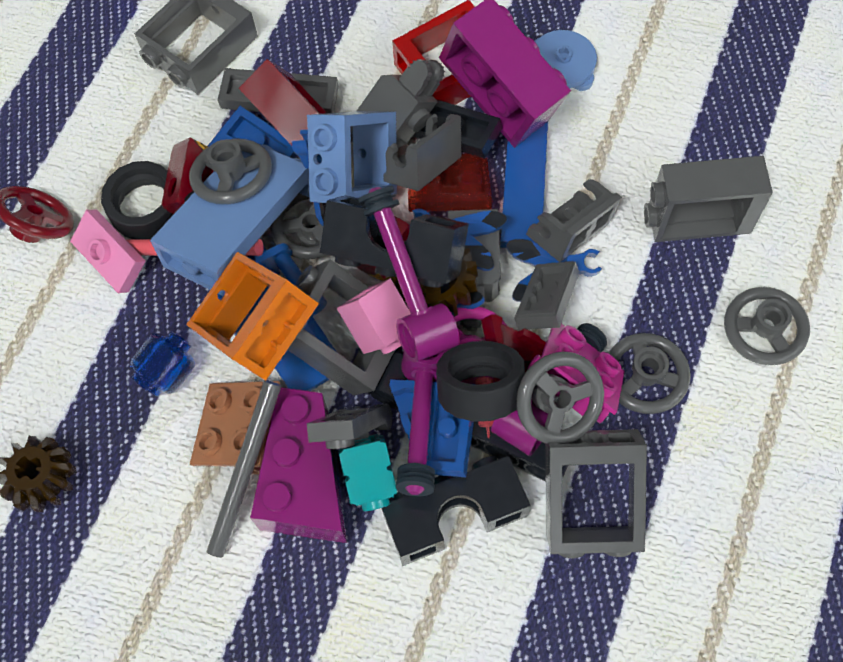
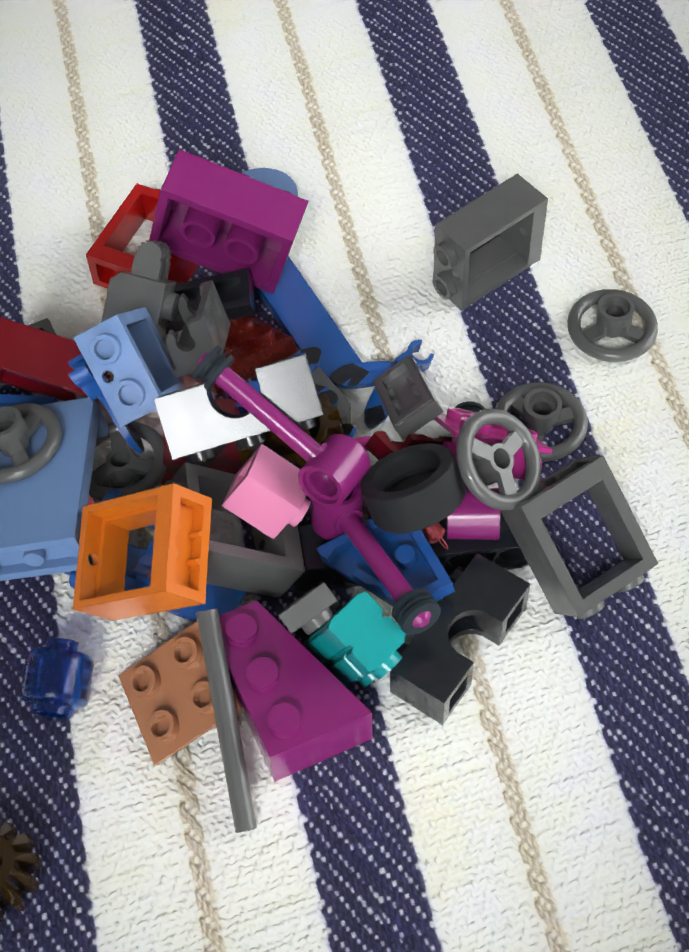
camera: 35 degrees left, 10 degrees down
dark grey hinge [526,179,622,262] -> none

